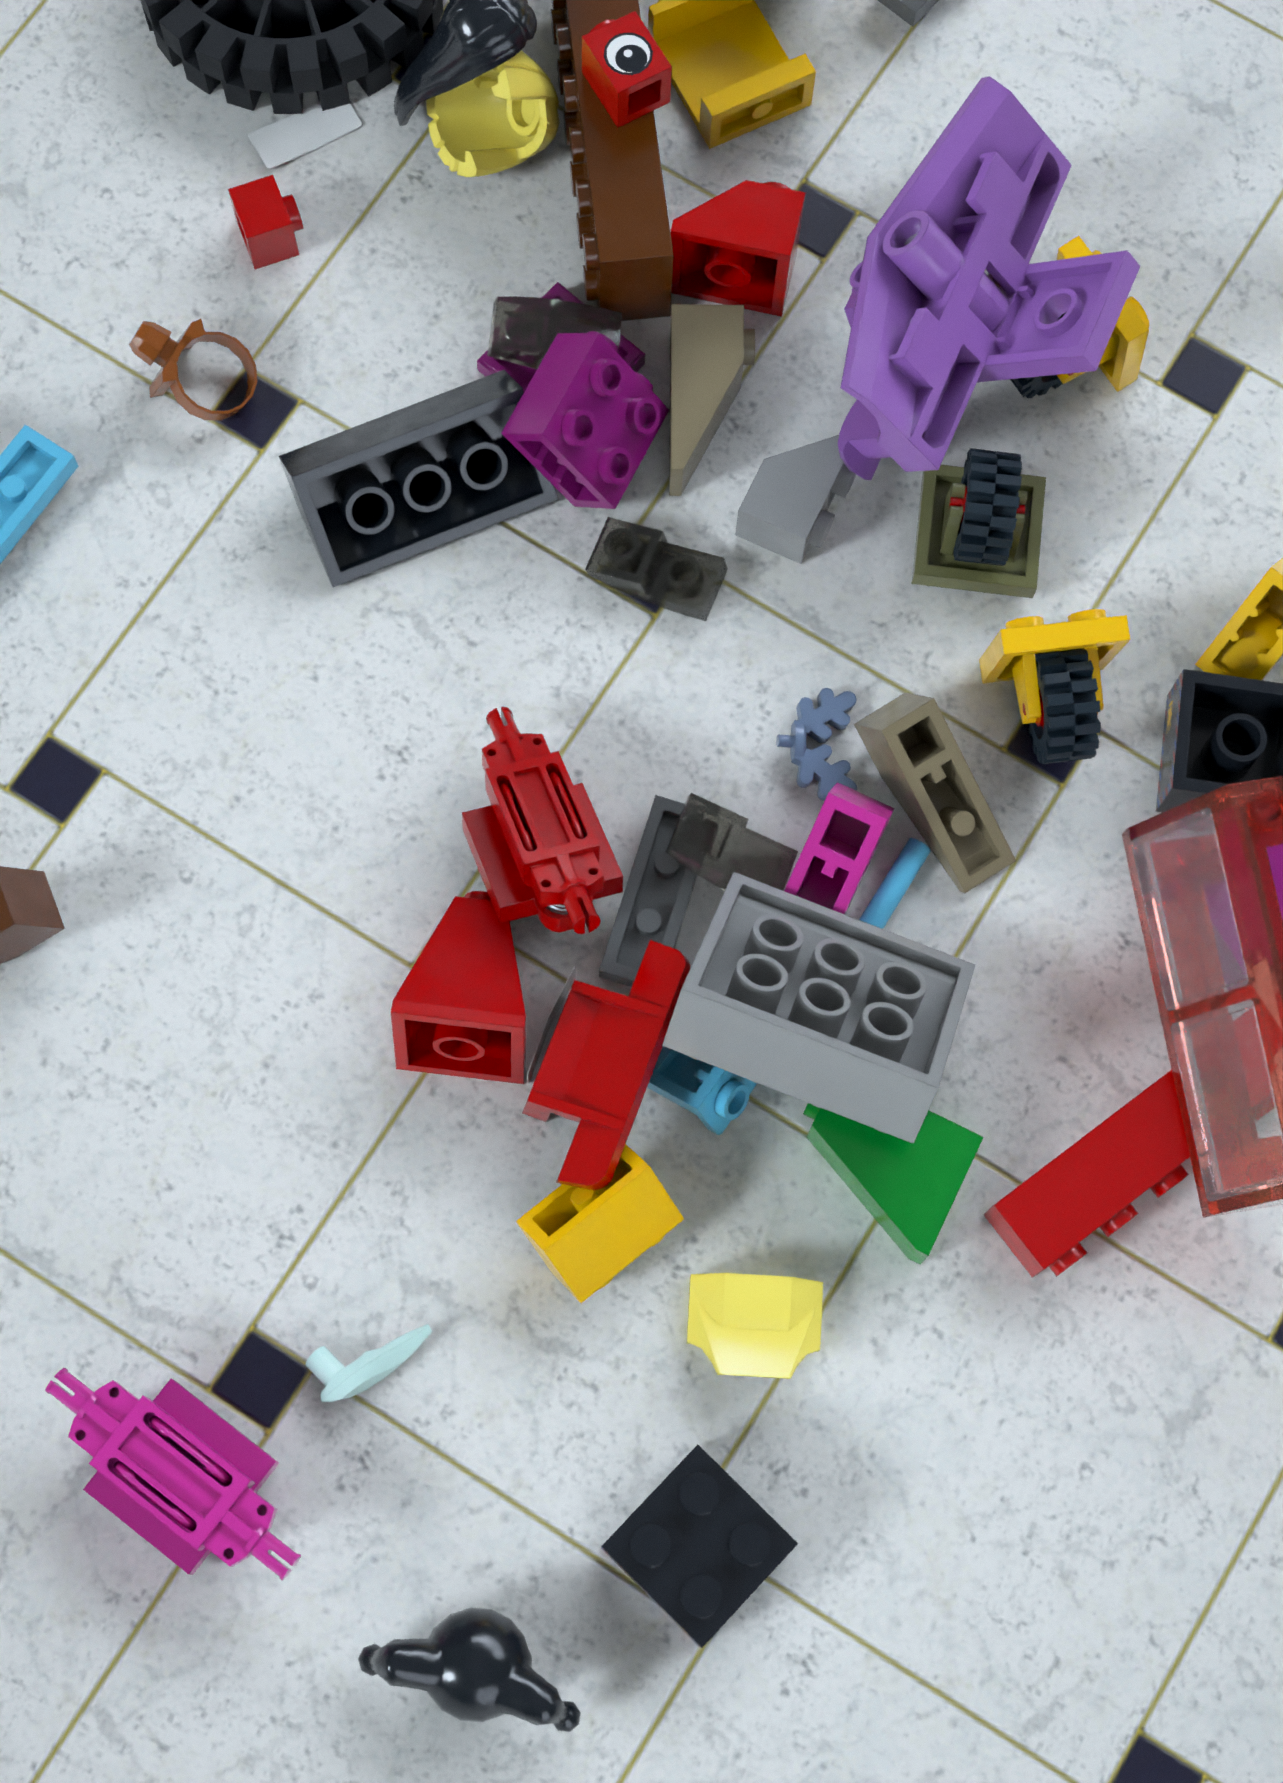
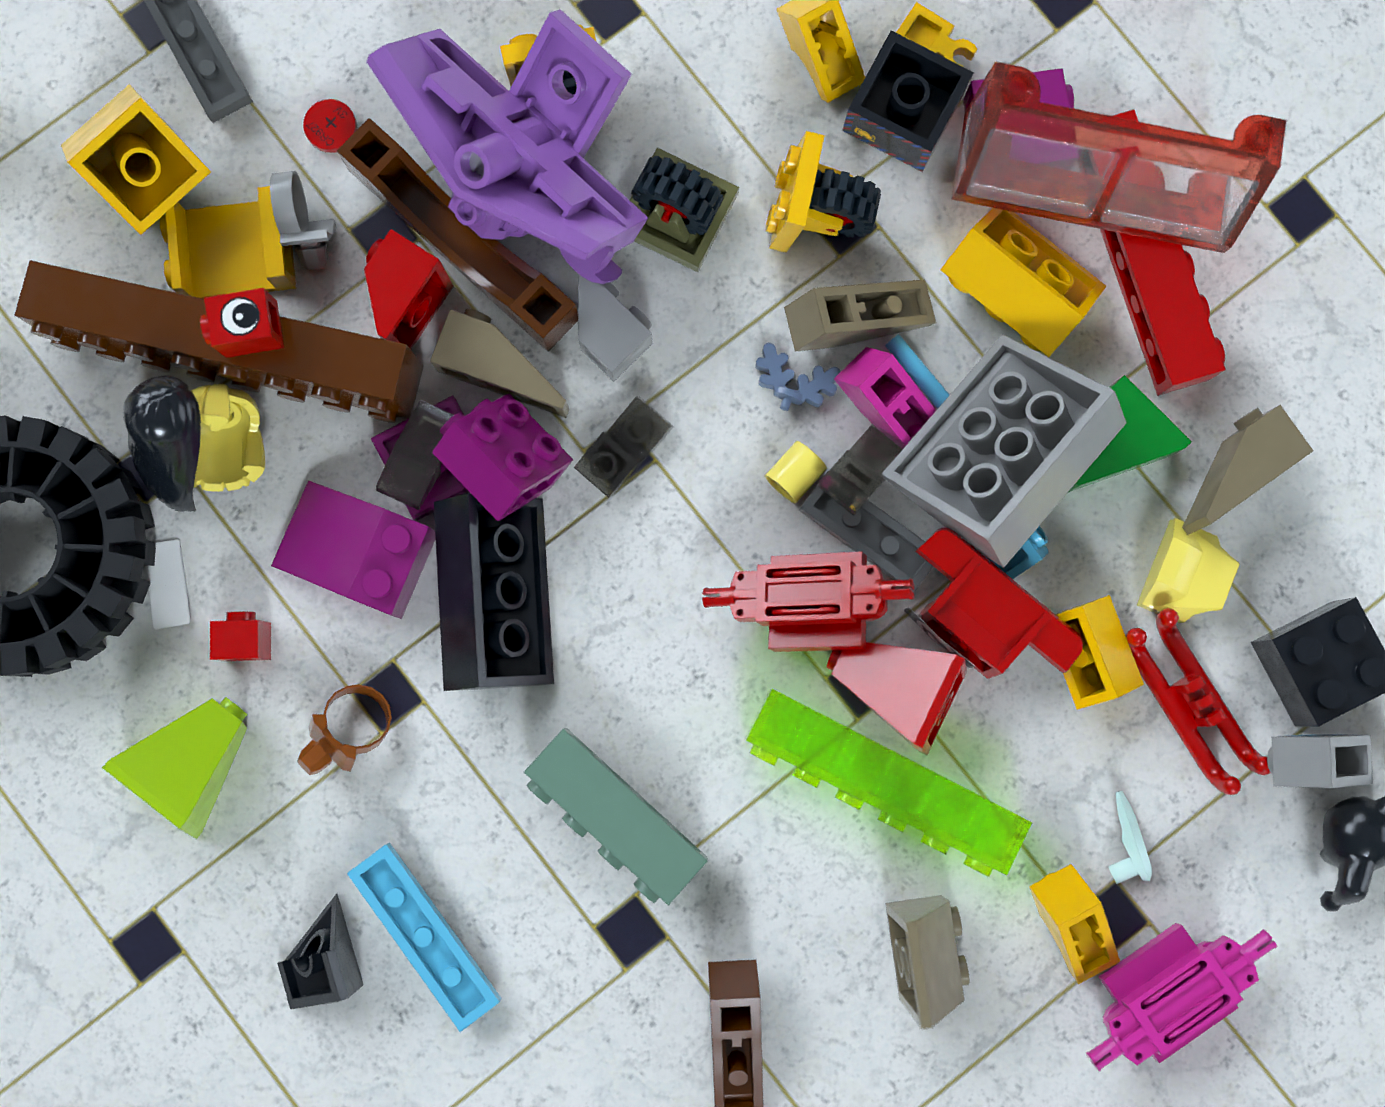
camera: 70 degrees left, 10 degrees up
none -> lime slope [102,697,248,839]
none -> light grey piece [270,171,336,270]
none -> magenta slope [271,480,436,619]
none -> red piece [303,99,357,153]
none -> reddish brown arch [337,118,578,352]
none -> sand green brick [524,728,708,906]
none -> clear neon green brick [744,689,1032,877]
none -> light yellow beam [765,441,827,504]
none -> dark tan slope [885,895,970,1029]
none -> yellow slope [940,201,1106,357]
none -> yellow arch [1029,864,1120,985]
none -> red piece [1125,608,1270,795]
none -> dark tan slope [1182,405,1314,535]
none -> light grey brick [1267,734,1373,788]

